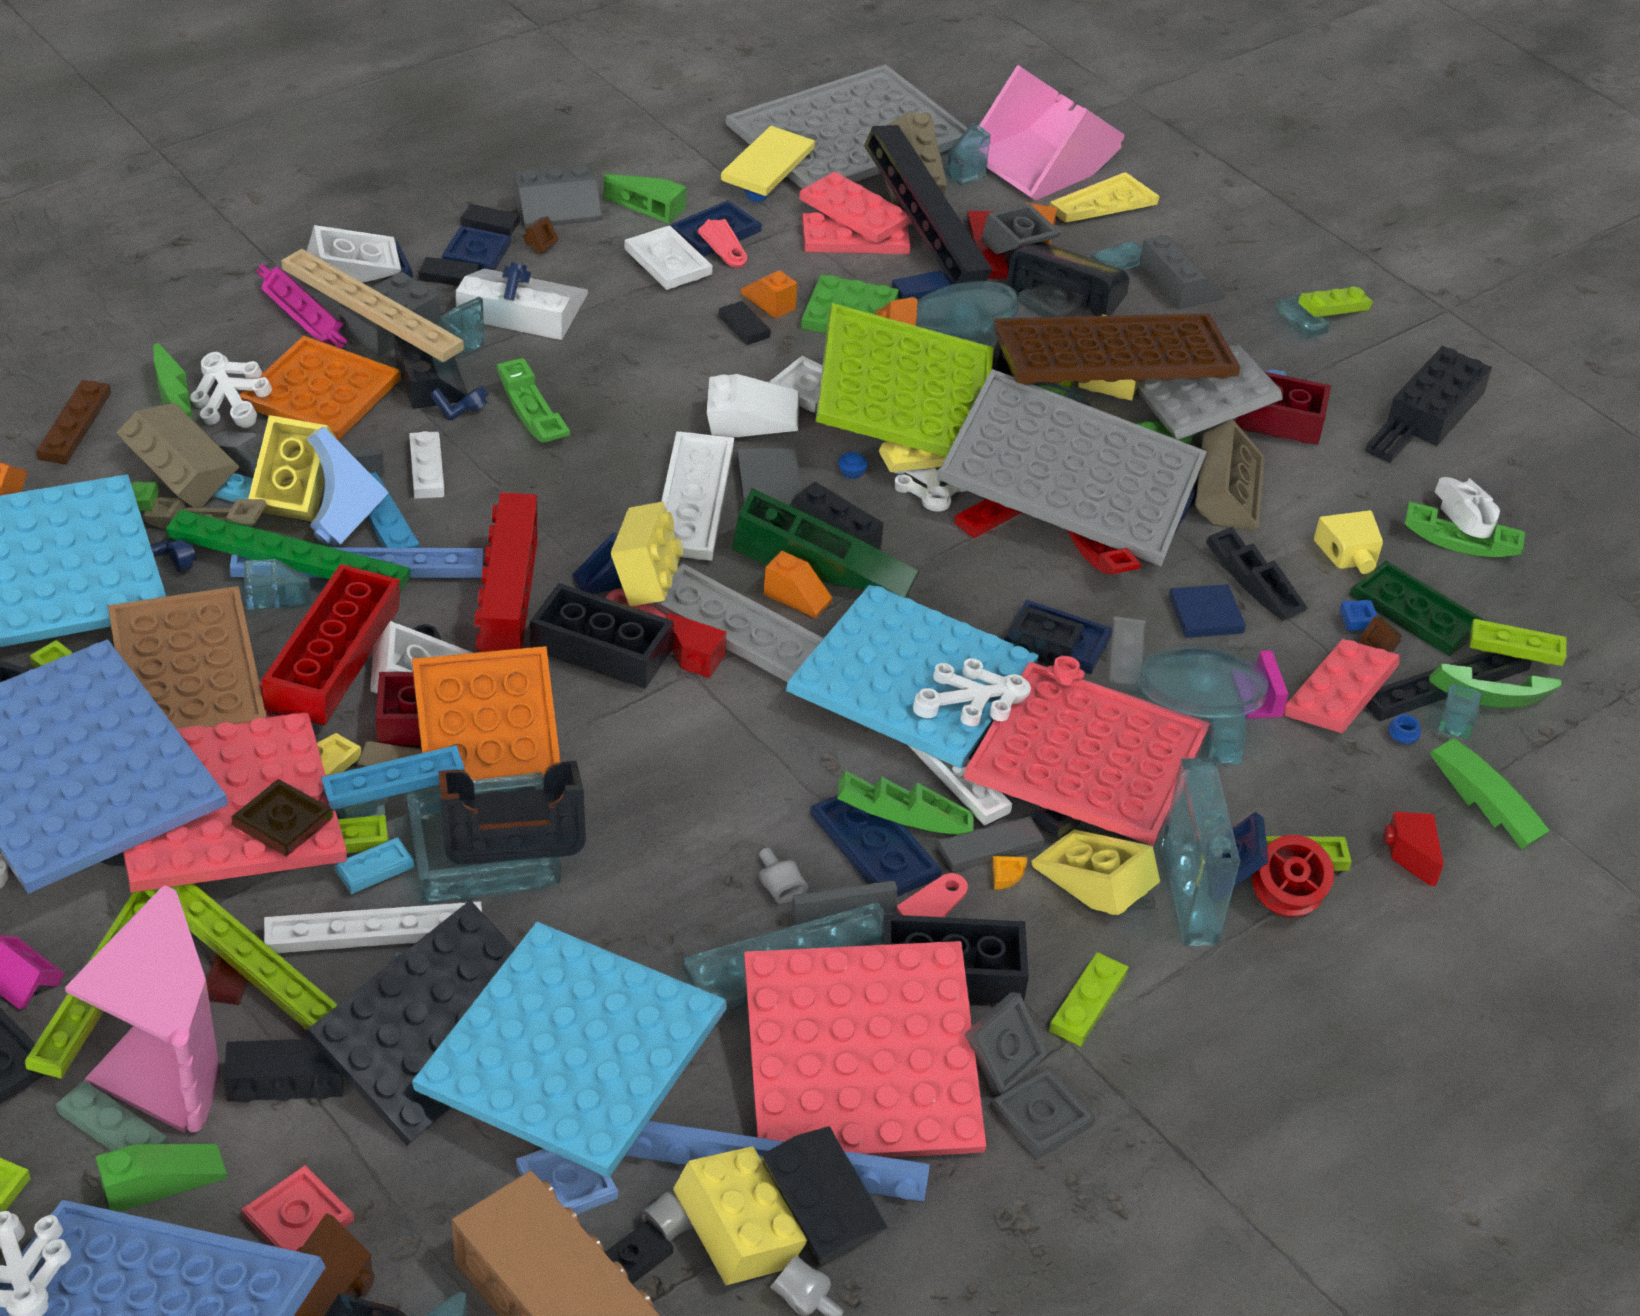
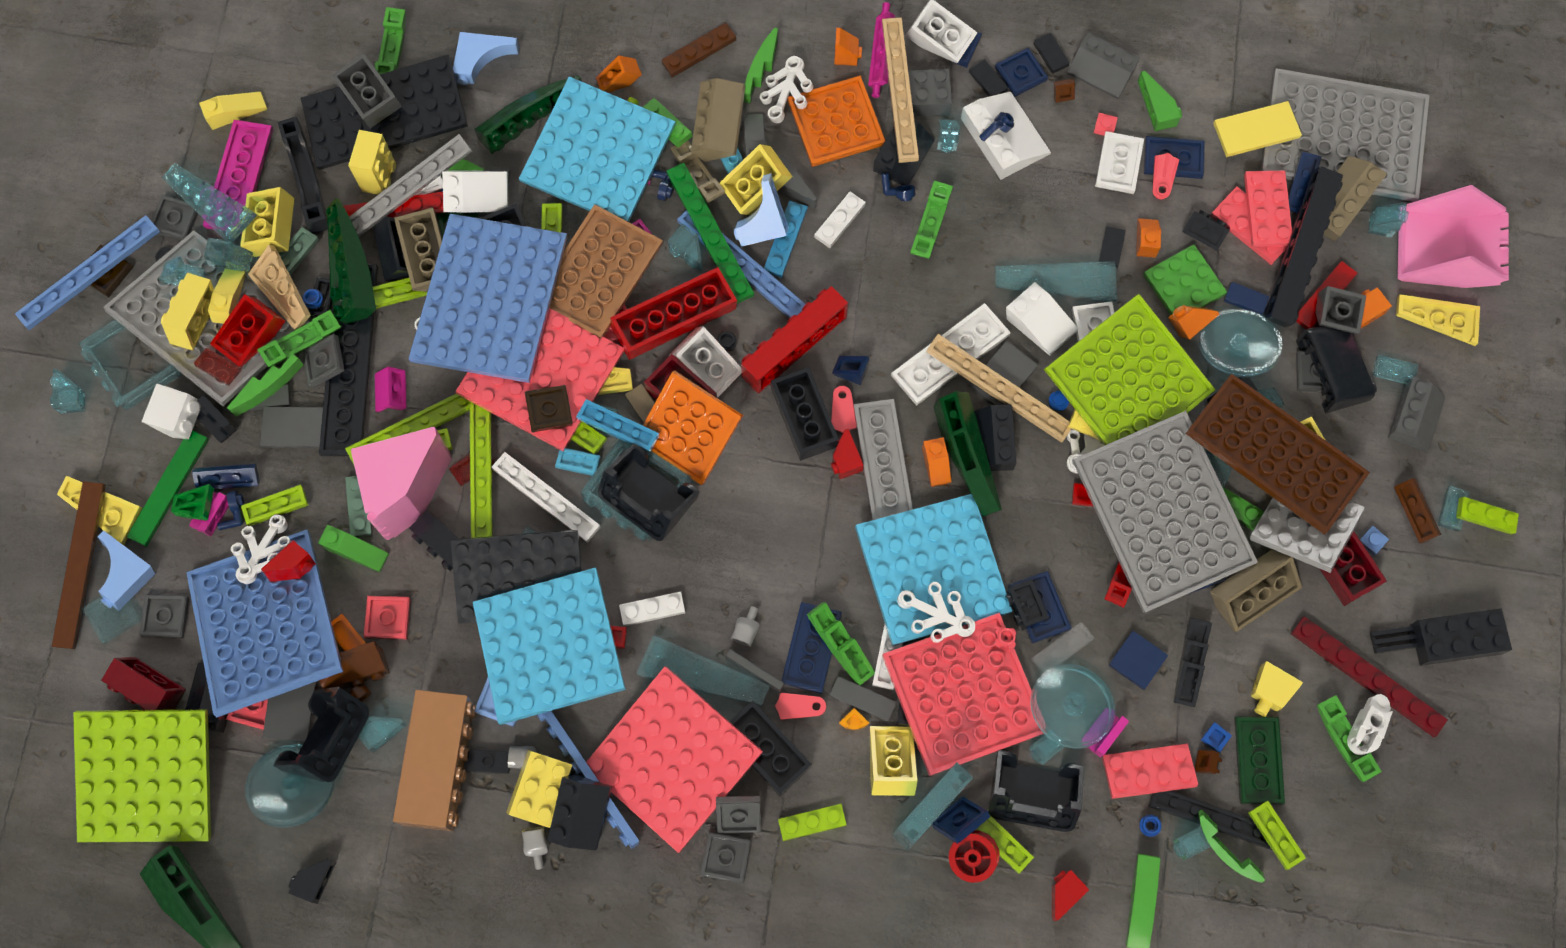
camera: 50 degrees right, 30 degrees up
light yellow brick [611,501,683,607] -> none
none -> red slope [261,540,316,582]
none -> white plate [619,592,685,626]
none -> orange slope [834,28,862,66]
none -> tan plate [926,334,1071,443]
none -> black windscreen [988,750,1084,832]
none -> clear light blue wing [995,261,1117,302]
none -> coral plate [1093,113,1118,136]
none -> black bracket [1182,210,1230,251]
none -> dark blue plate [1288,151,1322,214]
none -> dark red plate [1291,616,1448,738]
none -> reddish brown plate [1394,478,1441,544]

